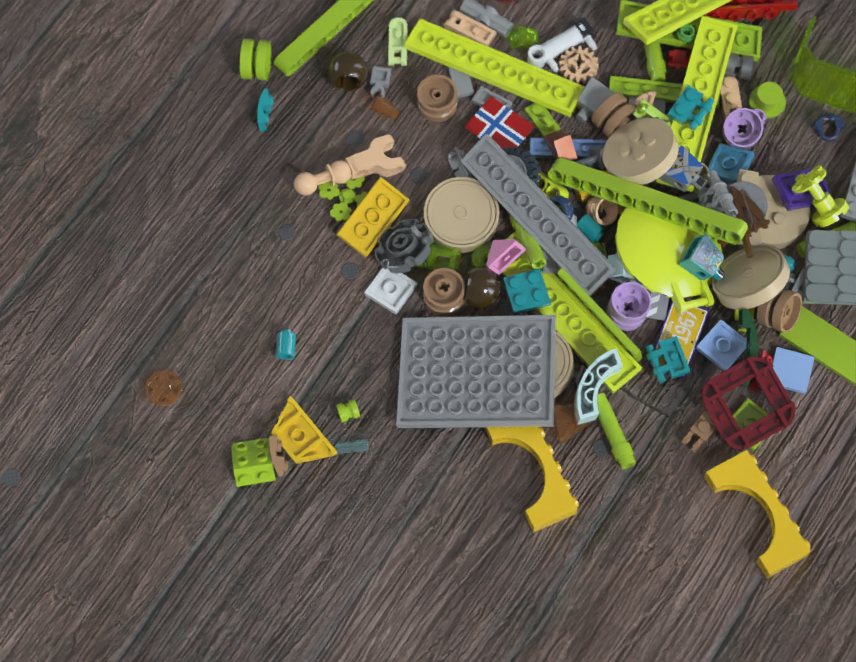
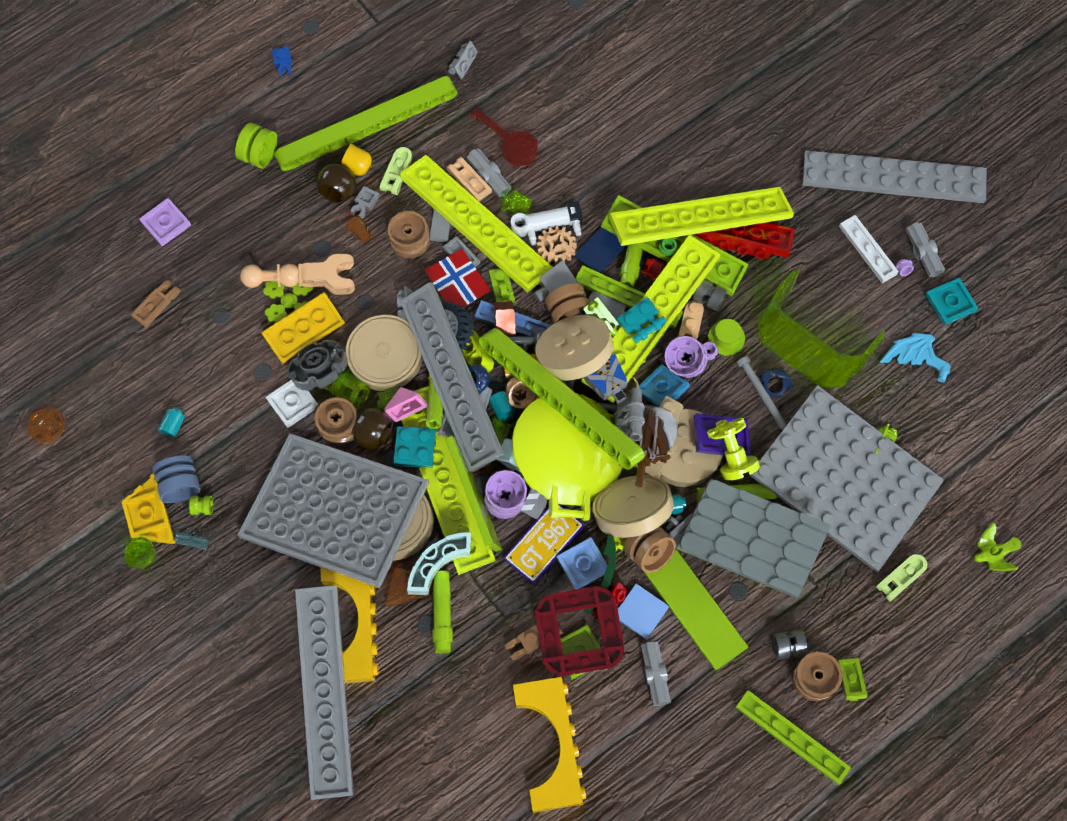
camera: 20 degrees right, 0 degrees up
lime bracket [231,438,276,487] -> none
teal slope [257,89,274,131] -> none
medium nougat slope [269,435,288,477] -> none
light nougat tile [633,92,656,107] -> none
teal plate [646,336,690,383] -> none
torso [679,233,725,281] -> none
none -> clear neon green helmet [124,537,156,569]
none -> medium nougat hinge [131,280,180,328]
none -> lavender tile [139,198,191,246]
none -> sand blue wheel [152,456,201,503]
none -> light grey plate [295,585,354,800]
none -> yellow helmet [341,143,372,176]
none -> dark blue piece [574,227,628,273]
none -> light grey piece [641,642,671,706]
none -> light grey bar [737,356,787,431]

